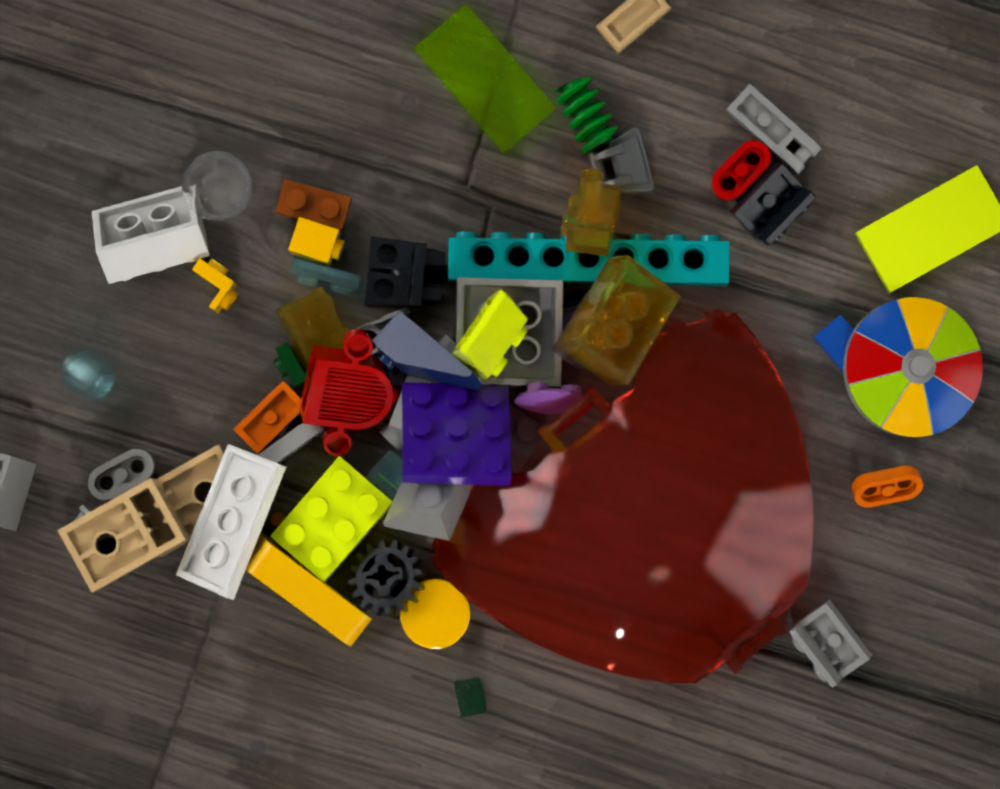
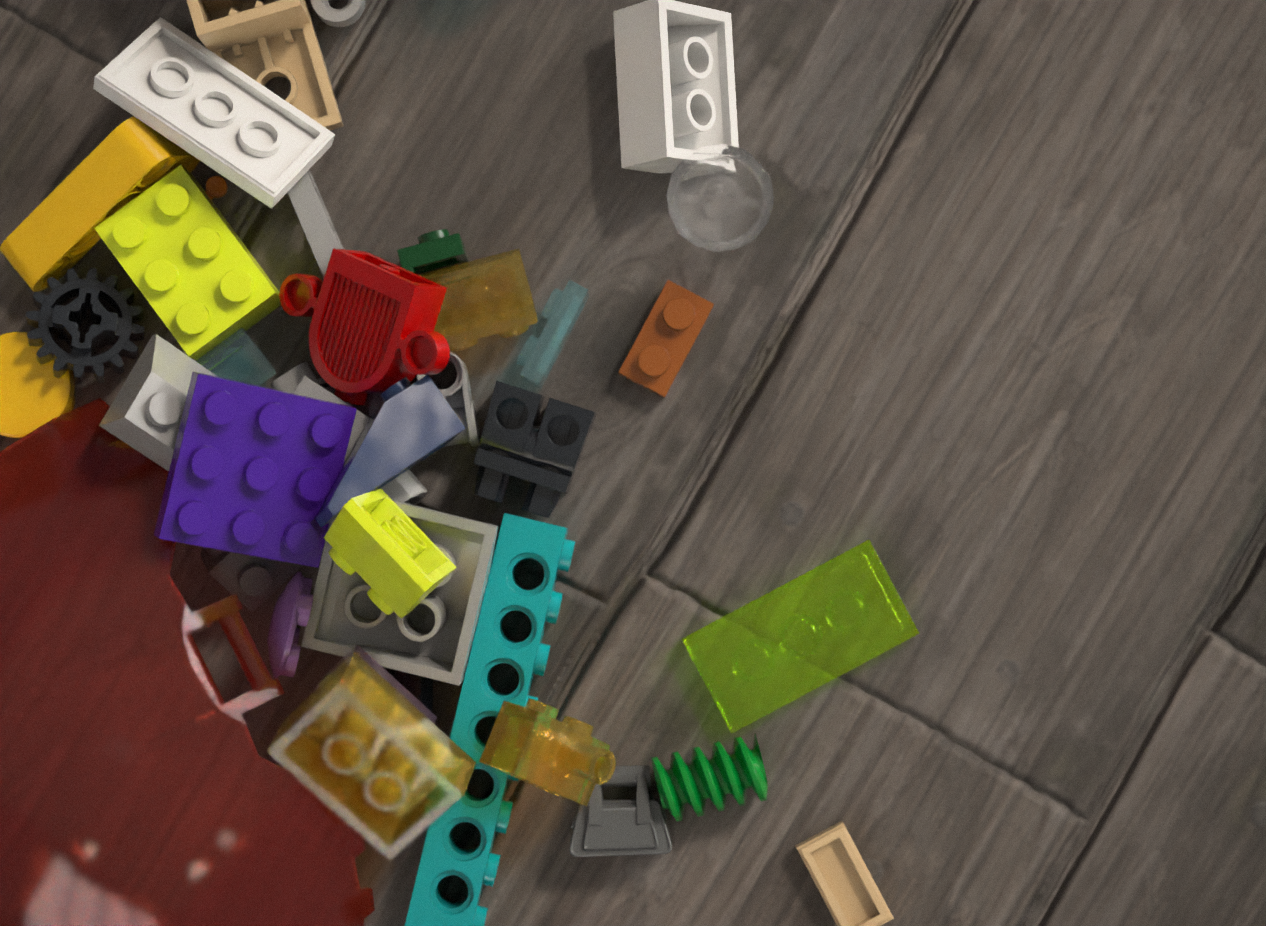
camera: 100 degrees right, 0 degrees up
yellow bracket [192,258,238,313] -> none
orange plate [233,381,301,454] -> none
yellow brick [288,217,345,267] -> none

